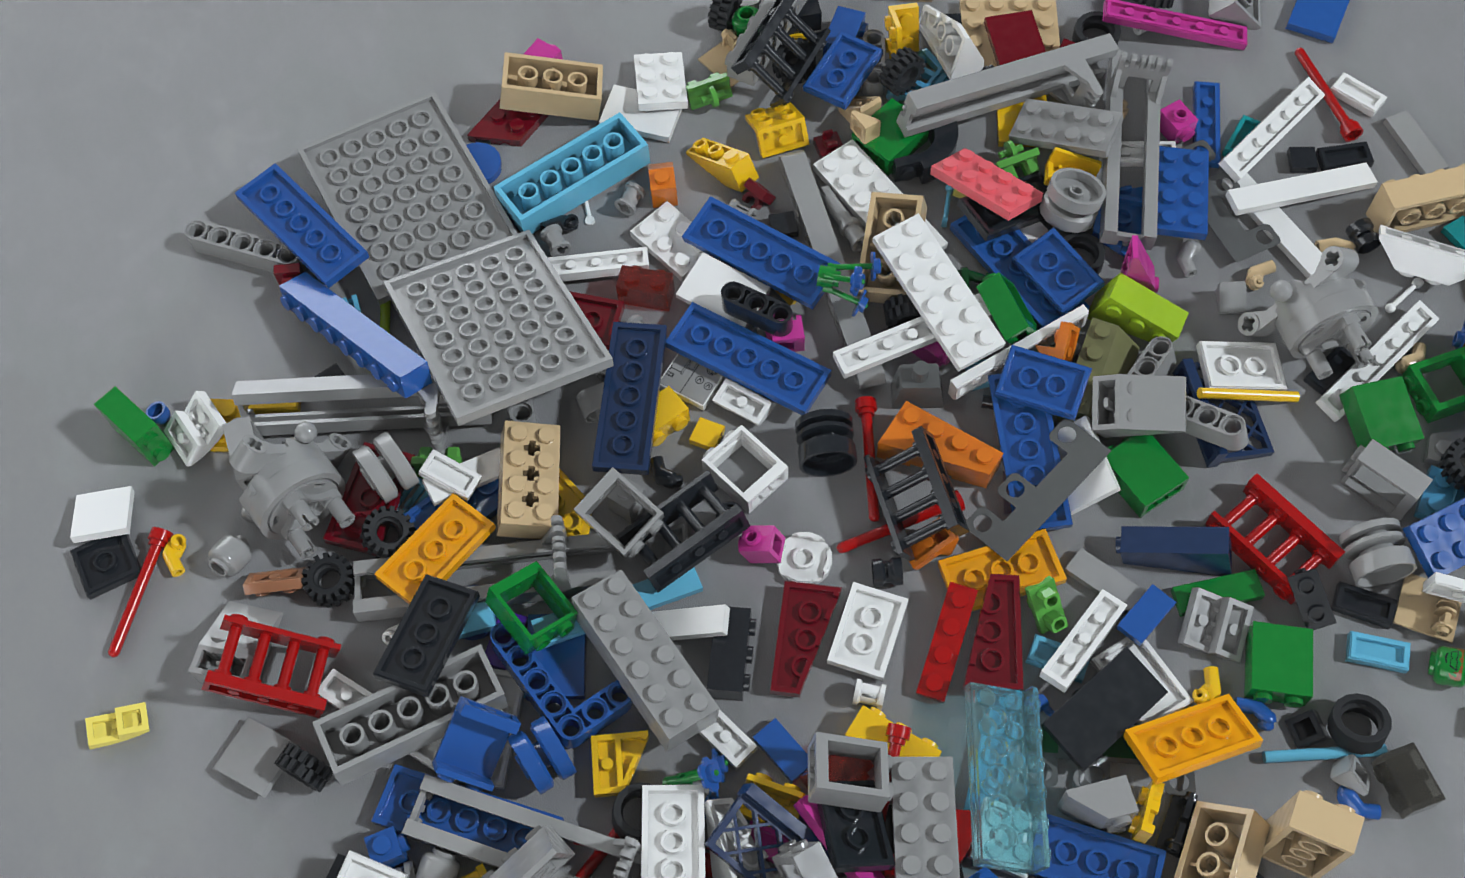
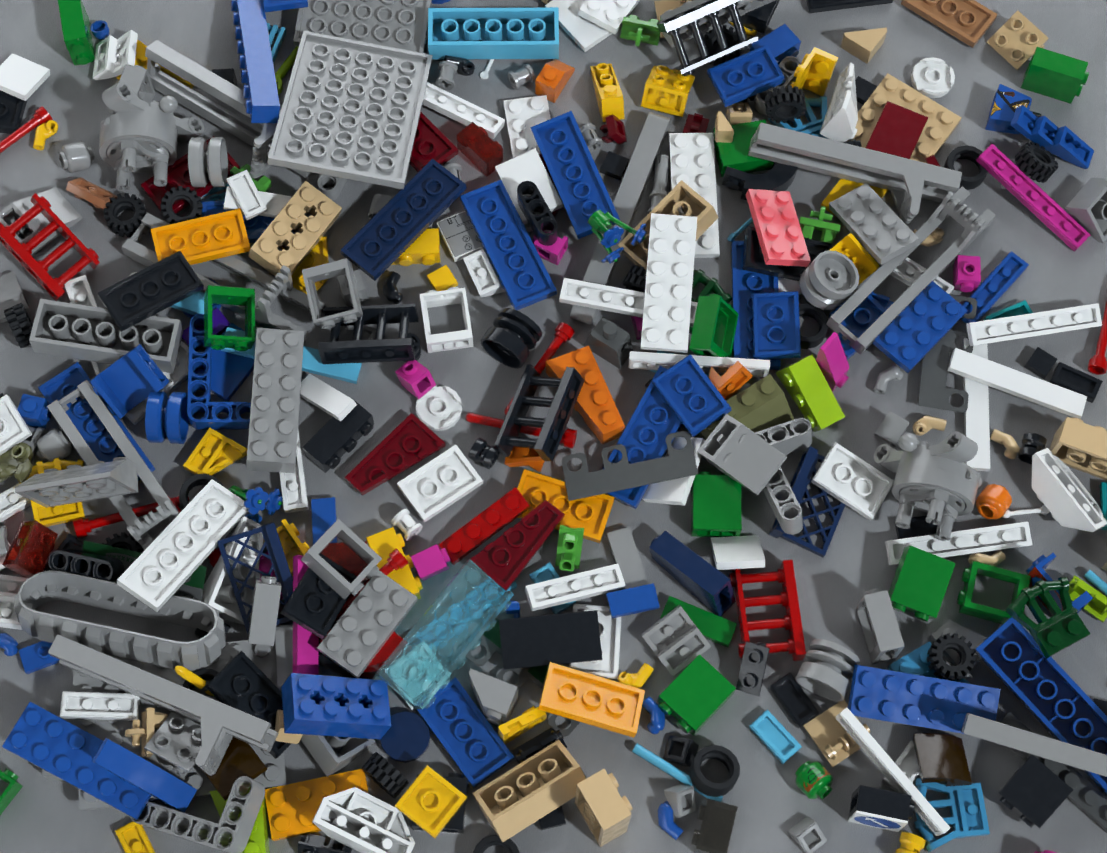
camera: 30 degrees right, 5 degrees up
yellow bar [1197,387,1300,402] -> none
none -> dark pink brick [411,544,451,581]
none -> white tile [710,535,765,570]
none -> orange head [976,484,1012,519]

